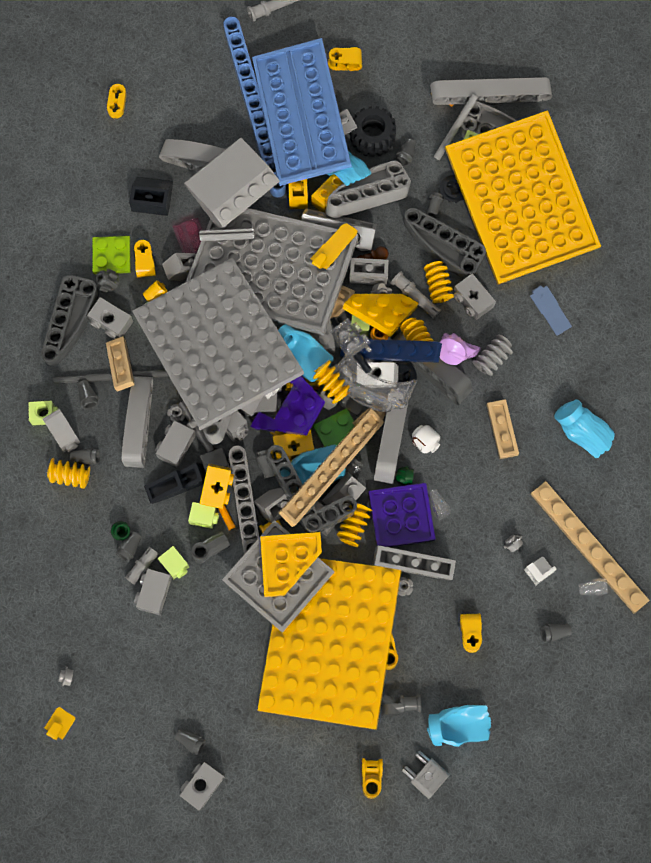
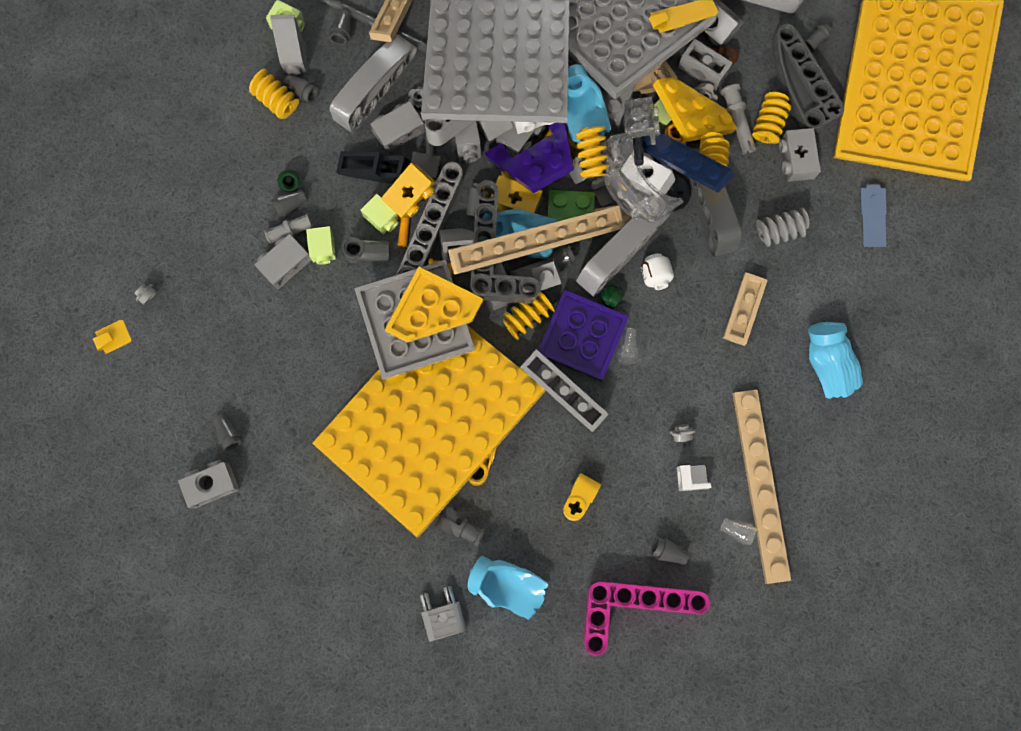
camera: 30 degrees right, 5 degrees up
yellow piece [362,758,383,799] -> none
light grey plate [398,577,413,596] -> none
black gear [439,175,464,204] -> none
lavender hair [440,333,481,365] -> none
none -> dark pink beam [583,581,710,656]

